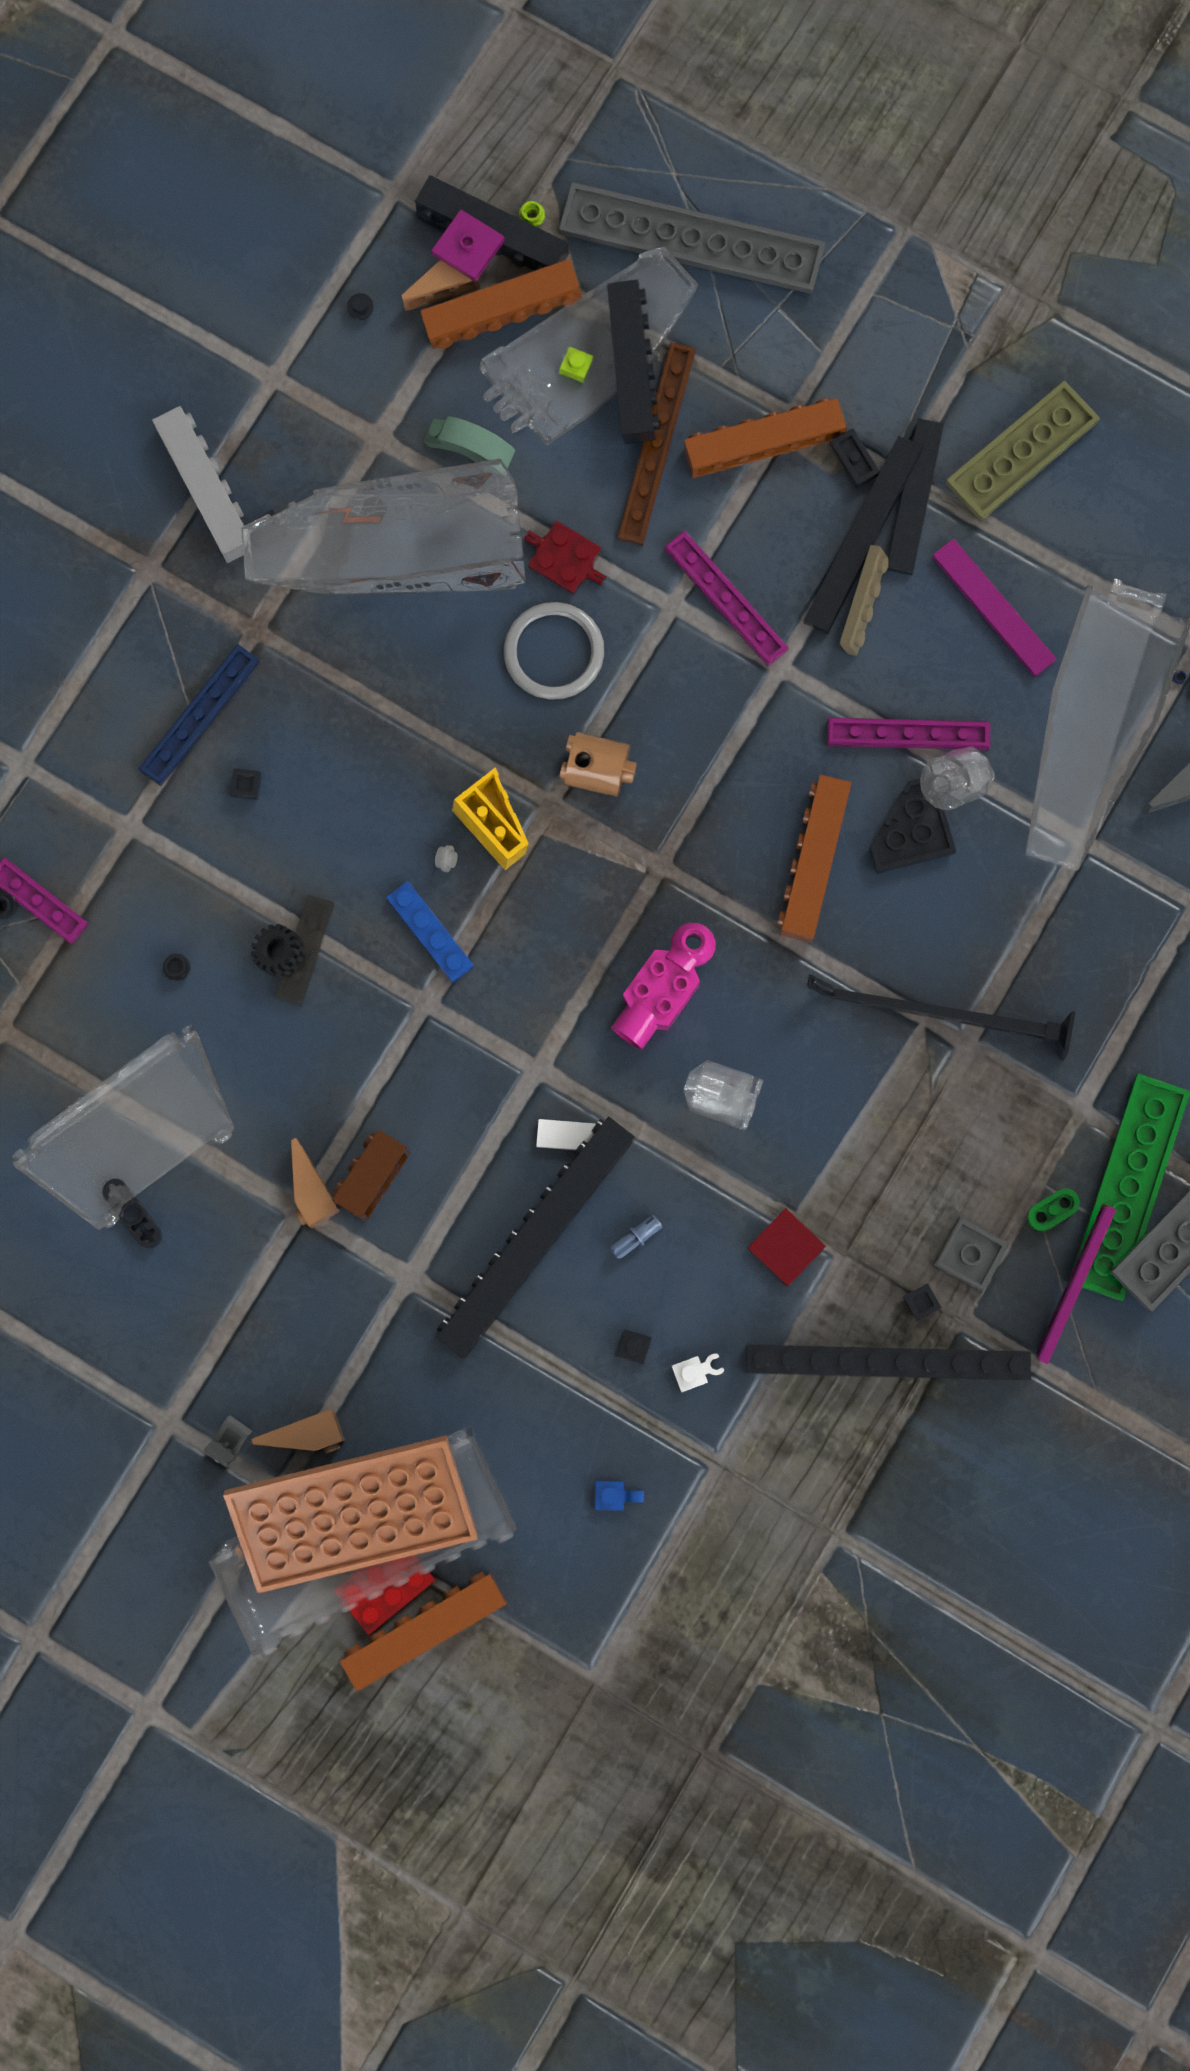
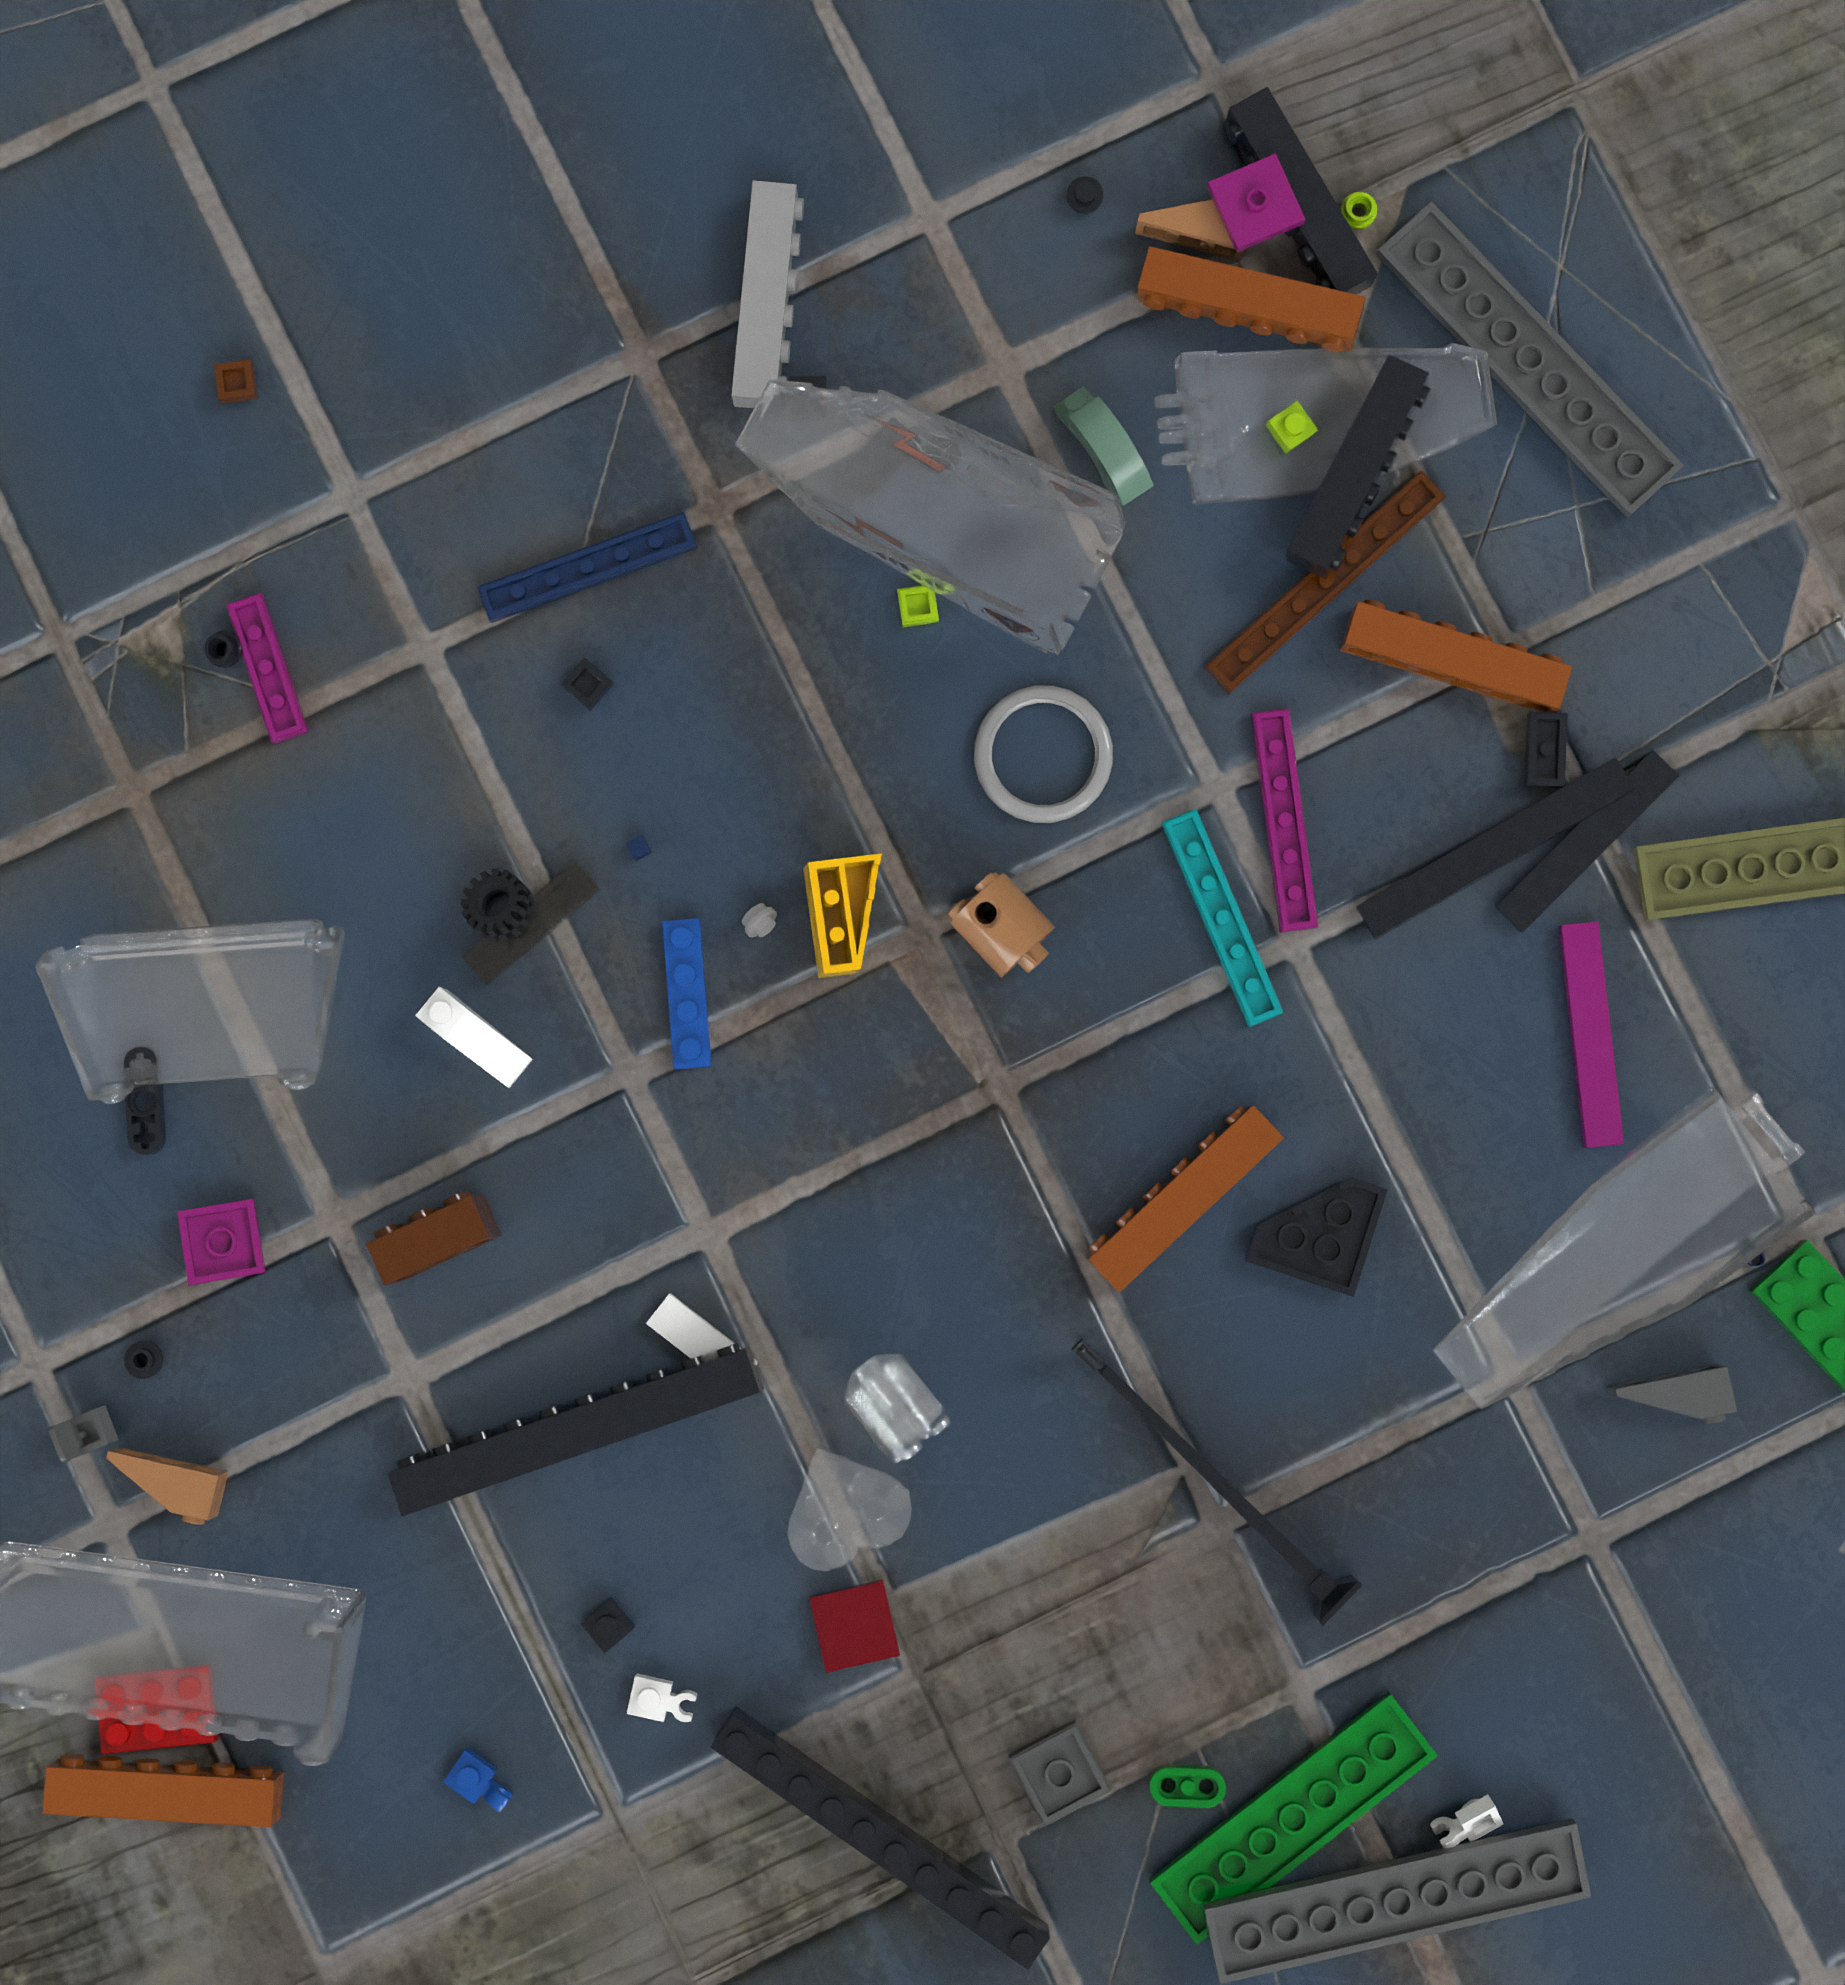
camera: 35 degrees right, 5 degrees up
black plate [163,954,191,981] -> none
nougat plate [223,1435,478,1593] -> none
medium nougat slope [291,1138,340,1228] -> none
dark red plate [524,520,607,595] -> none
sand blue axle [610,1214,663,1259] -> none
dark pink brick [611,922,716,1050] -> none
magenta tile [827,718,990,750] -> none
dark tan plate [839,545,888,656] -> none
black plate [902,1283,942,1322] -> none
clear cylinder [920,747,995,810] -> none
magenta tile [1036,1203,1116,1364] -> none
none -> black plate [124,1341,163,1379]
none -> magenta plate [177,1199,266,1286]
none -> white slope [415,987,533,1088]
none -> dark blue piece [626,835,652,861]
none -> clear plate [787,1446,912,1571]
none -> lime tile [897,584,939,628]
none -> teal tile [1161,808,1284,1028]

